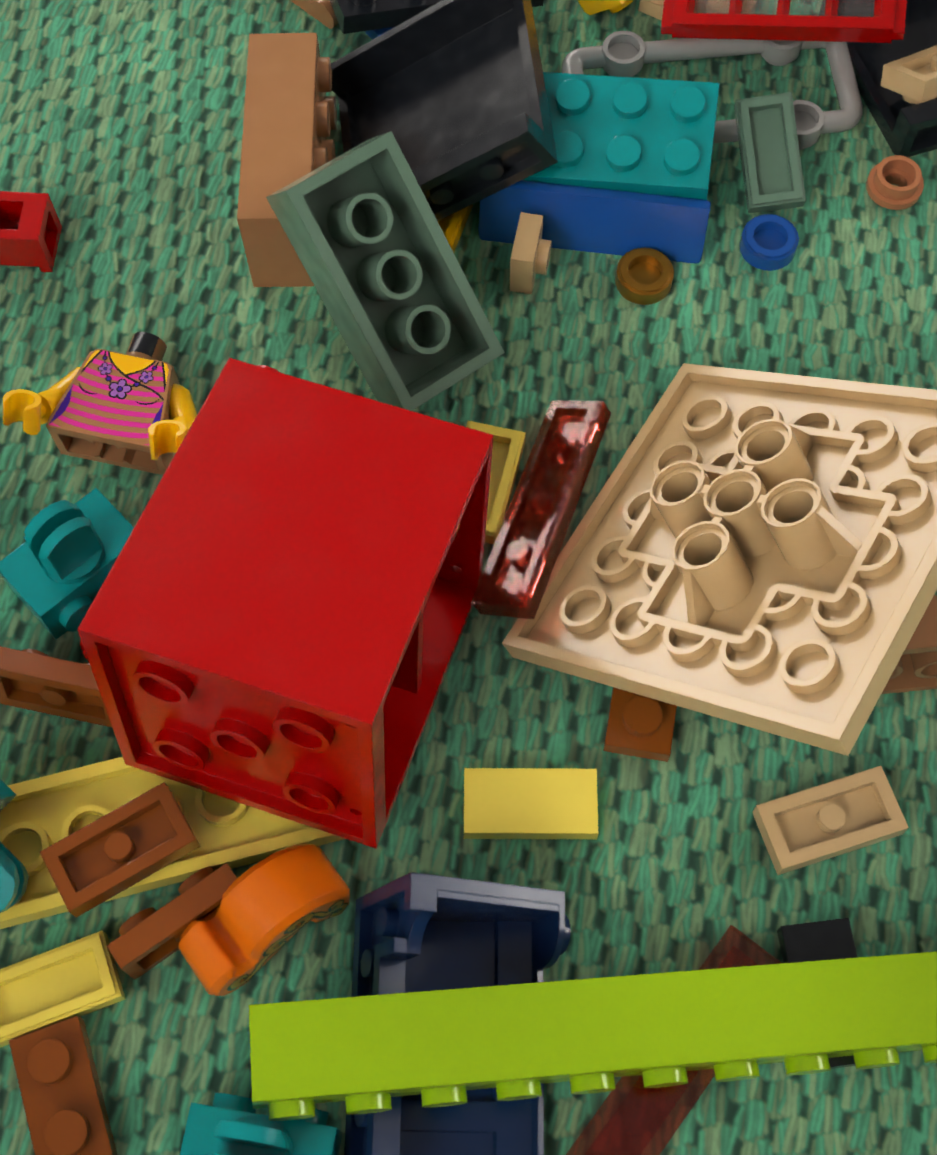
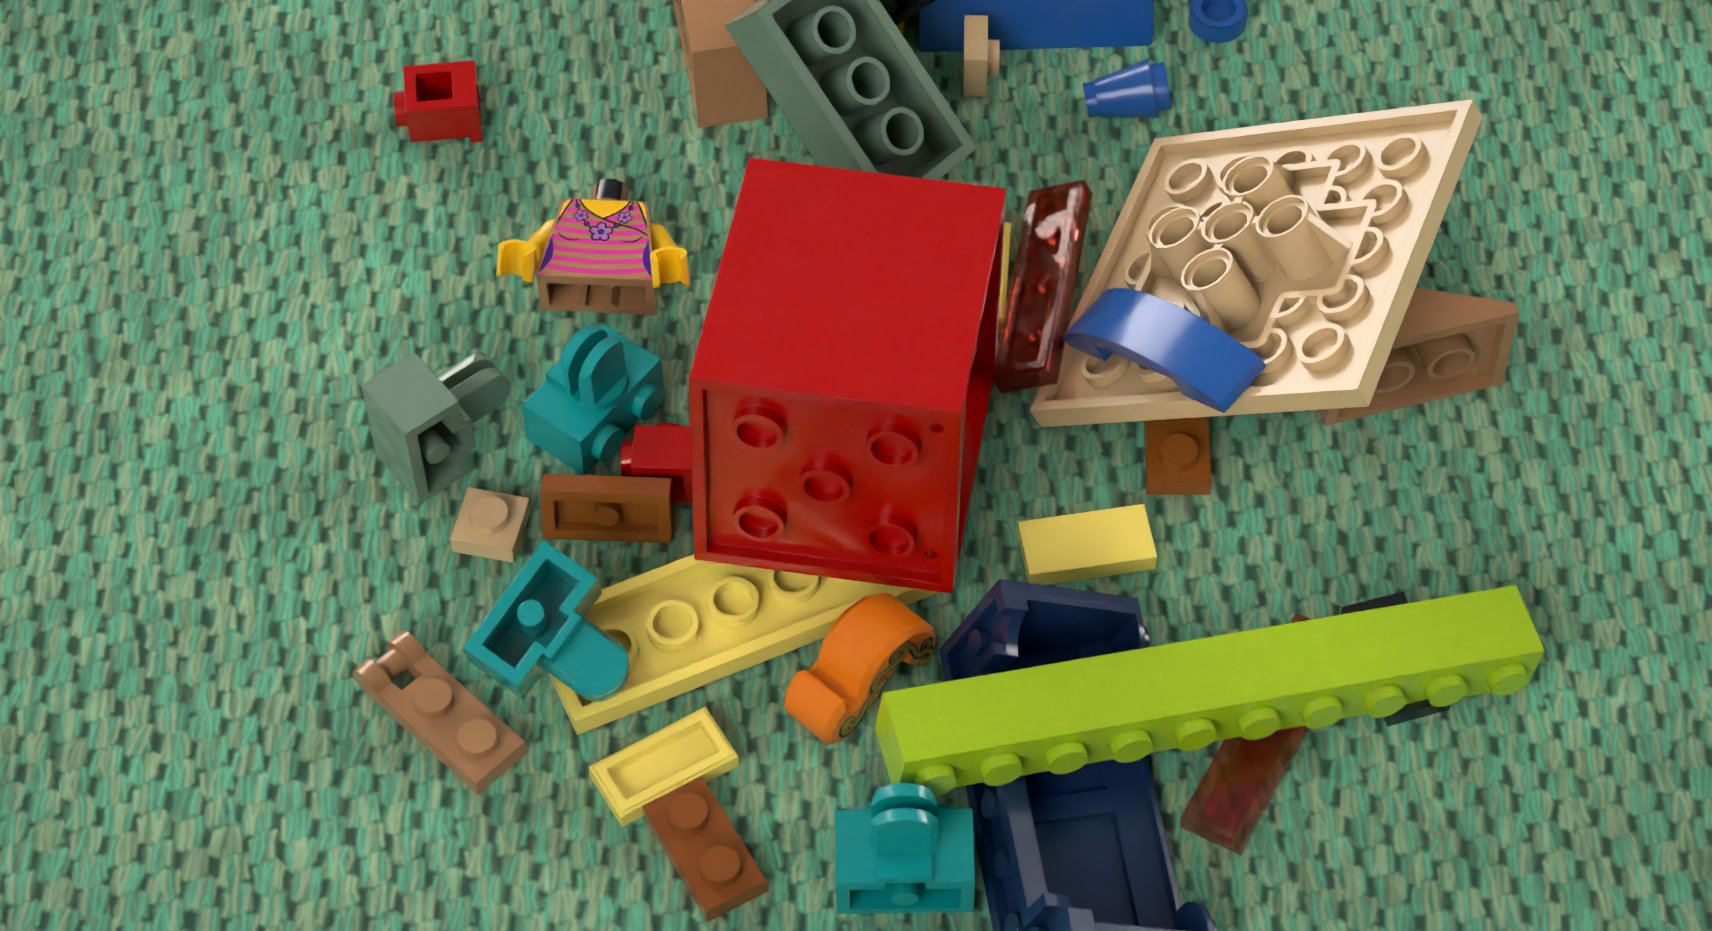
camera: 10 degrees left, 10 degrees down
dark orange plate [40,782,201,918] -> none
dark orange plate [106,863,237,980] -> none
pearl gold tile [615,248,674,305] -> none
tan plate [752,766,909,875] -> none
none -> blue slope [1062,288,1266,413]
none -> blue cone [1083,59,1172,118]

